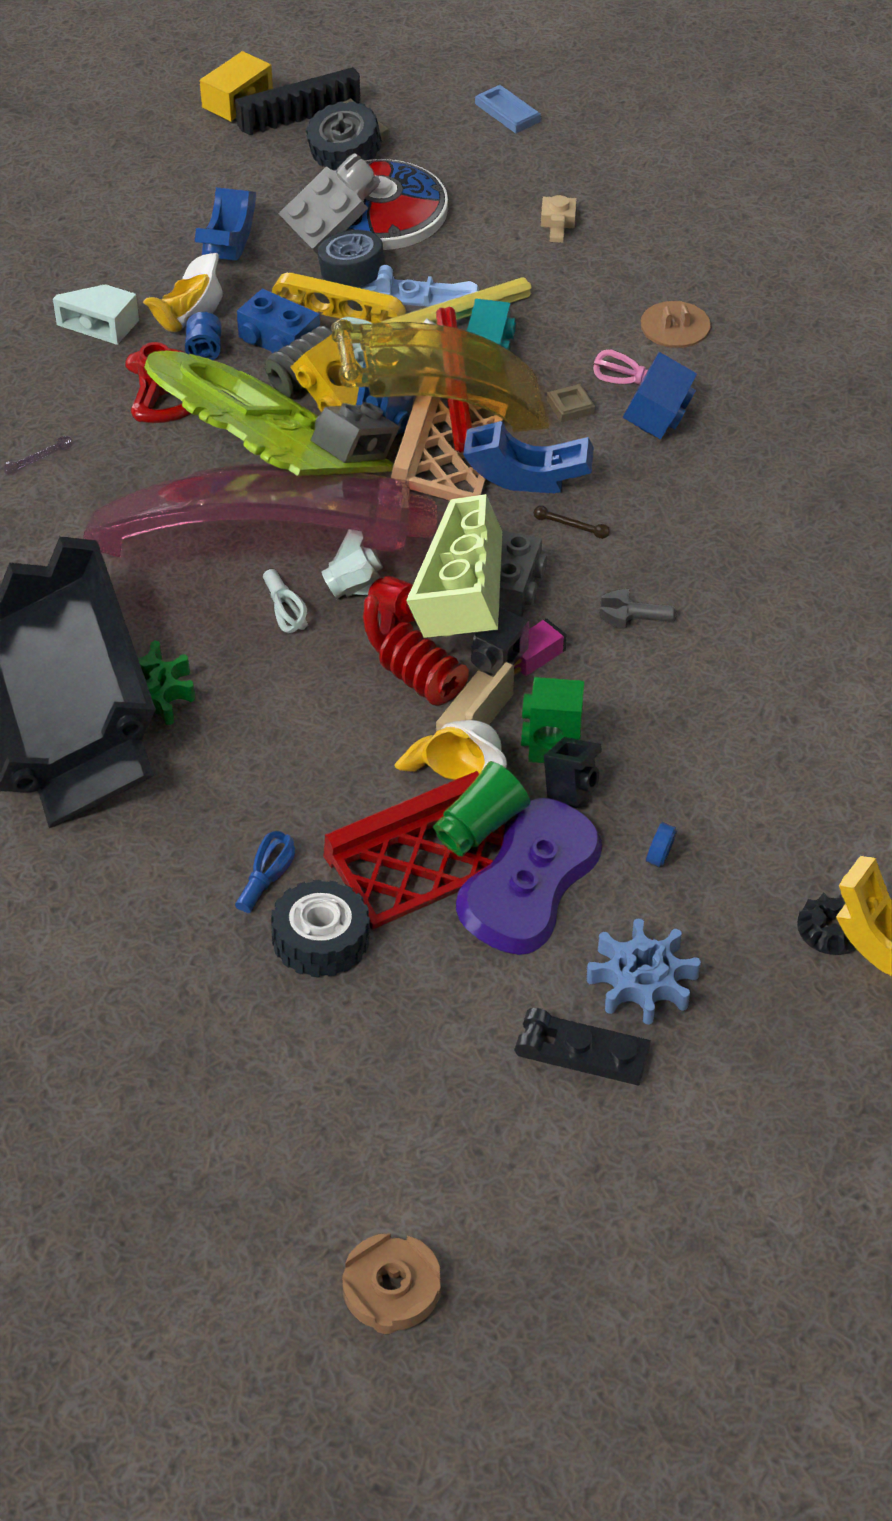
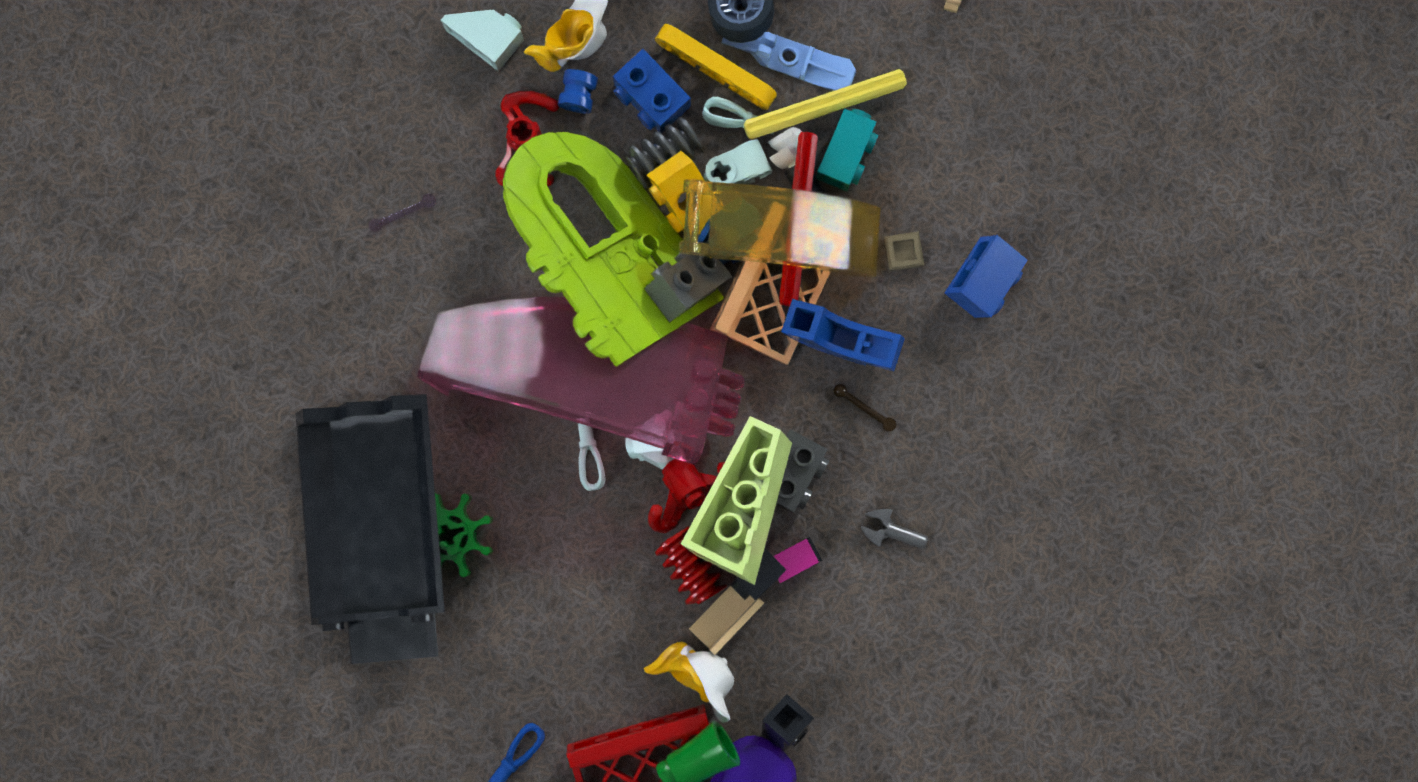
camera: 10 degrees right, 35 degrees up
green brick [521,677,584,763] -> none
bright pink piece [593,350,648,385] -> none
medium nougat piece [641,301,710,348] -> none

